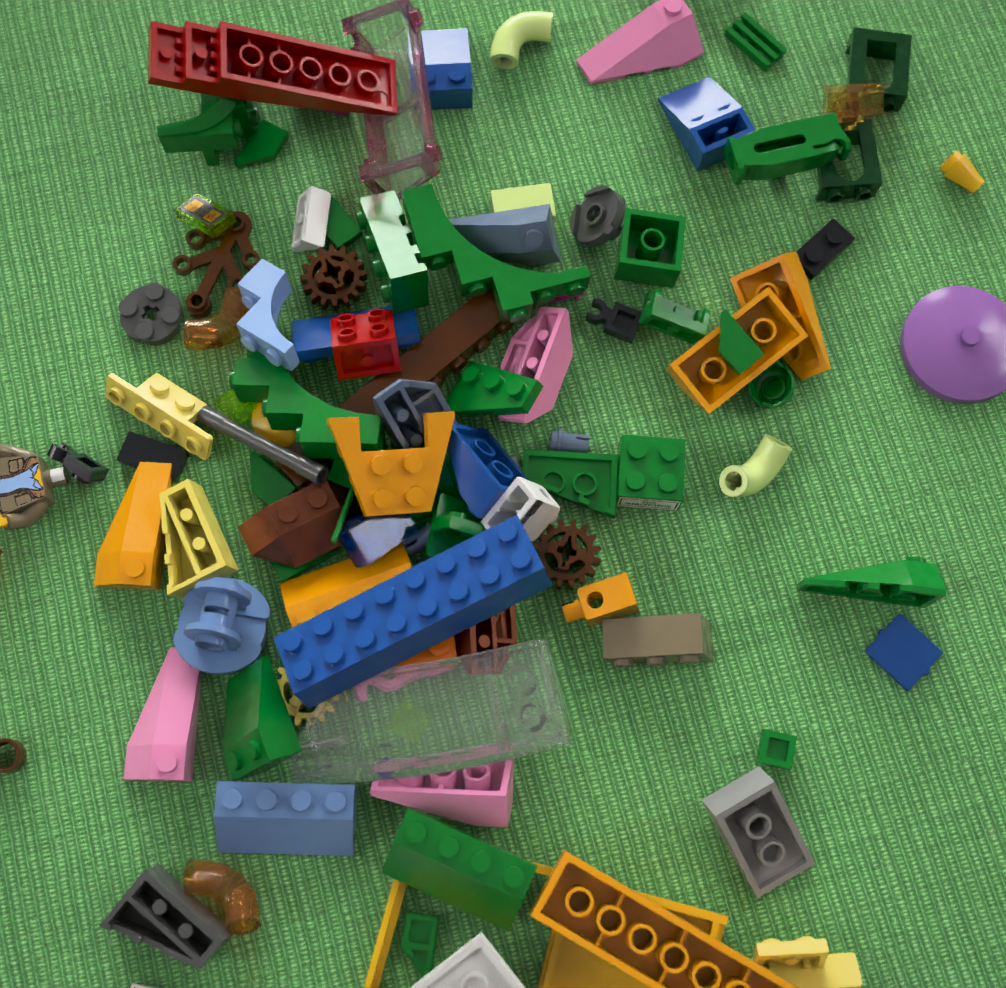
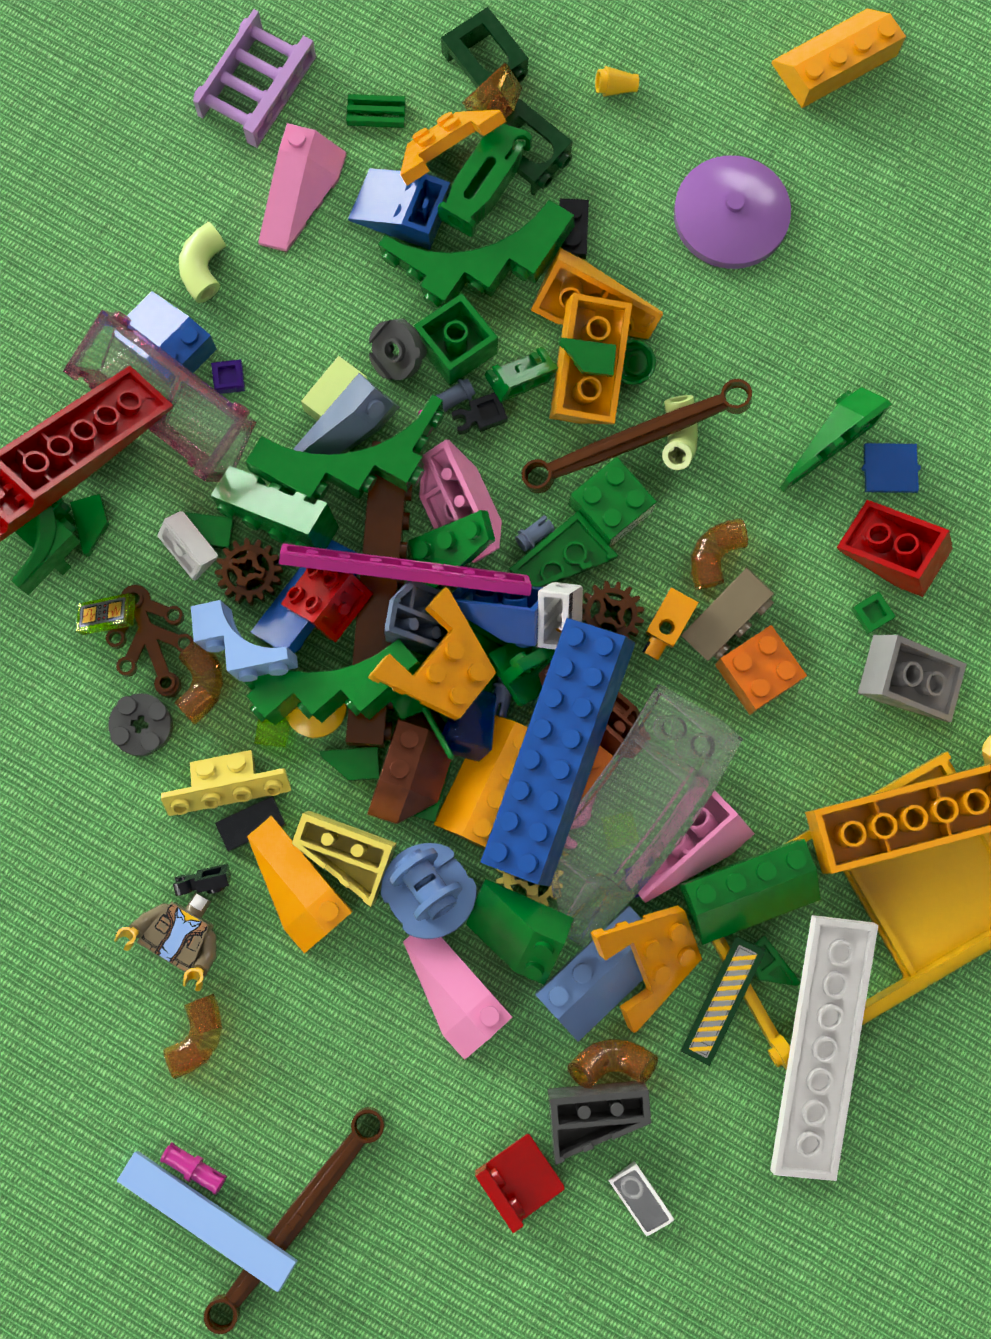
camera: 45 degrees left, 5 degrees up
dark grey piece [197,406,329,485] -> none
none -> dark purple tile [211,359,245,395]
none -> dark pink tile [279,544,532,596]
none -> green arch [378,199,575,308]
none -> light orange wing [400,110,507,186]
none -> sand blue pin [435,378,476,412]
none -> red bracket [475,1133,565,1233]
none -> reddish brown piece [522,379,752,493]
none -> light orange wing [590,905,702,1033]
none -> tile [681,935,766,1066]
none -> clear orange cylinder [691,518,748,590]
none -> orange brick [715,625,807,715]
none -> red slope [837,500,953,597]

